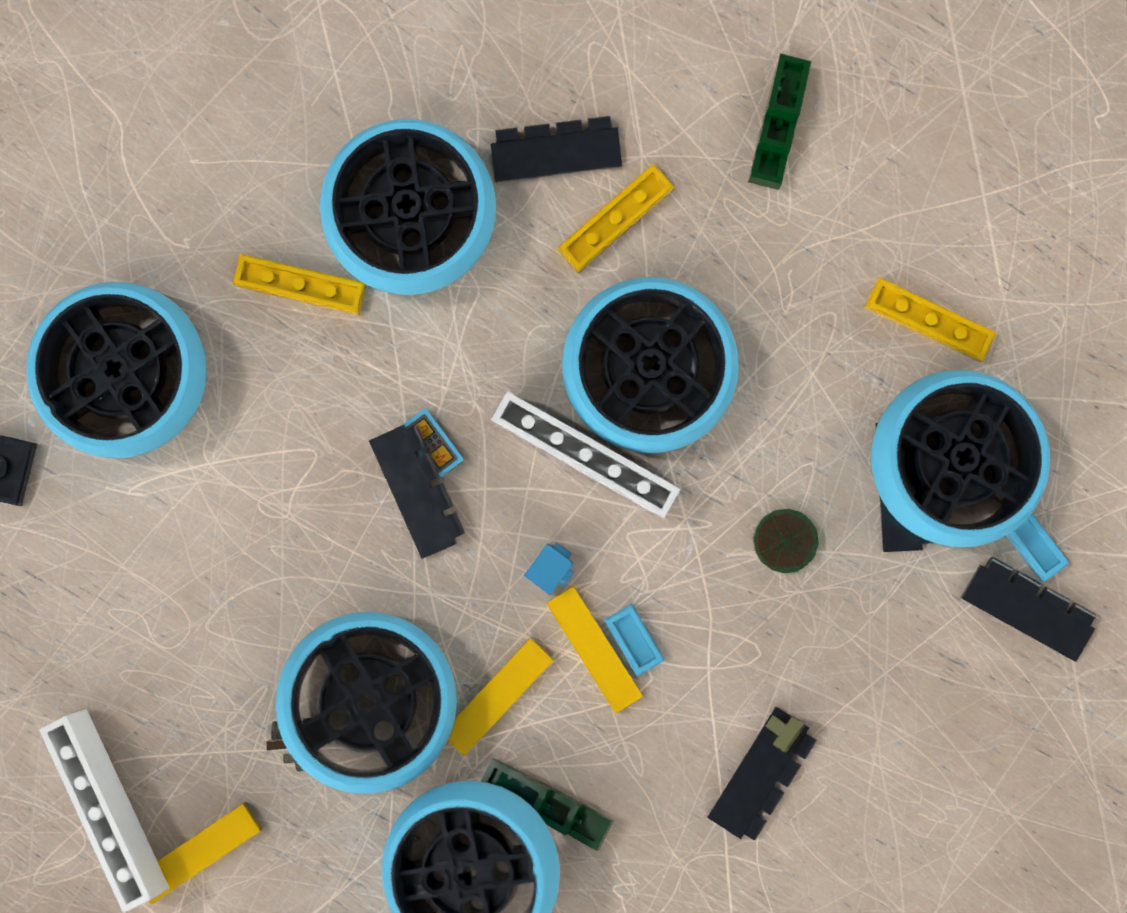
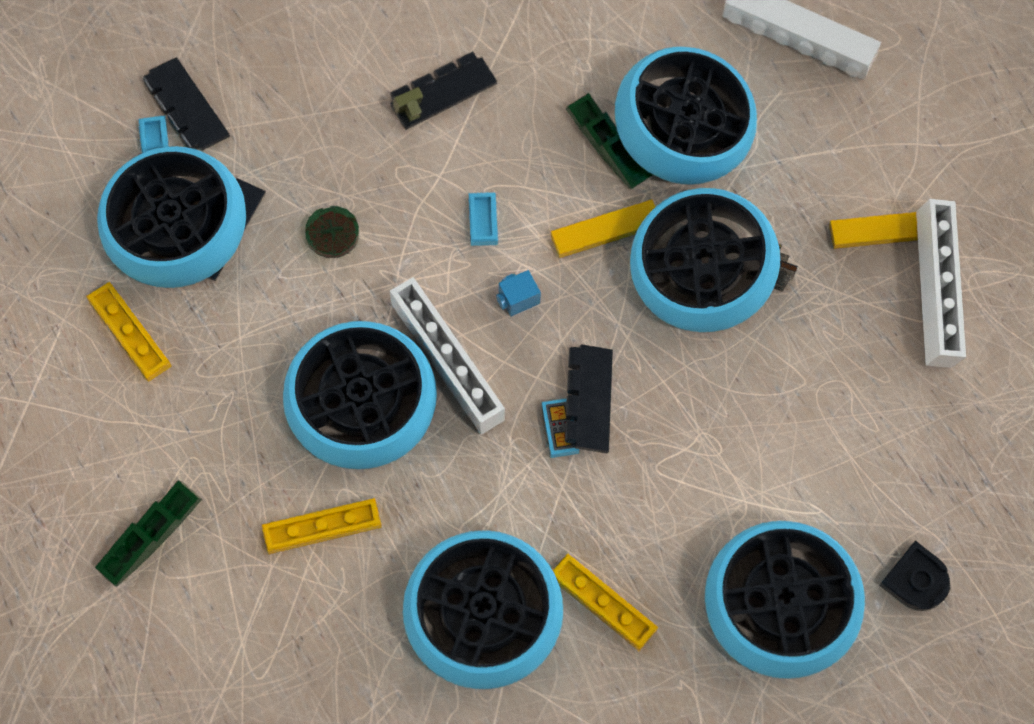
camera: 155 degrees left, 20 degrees down
black windscreen [490,116,622,183] -> none
yellow tile [546,586,643,714] -> none

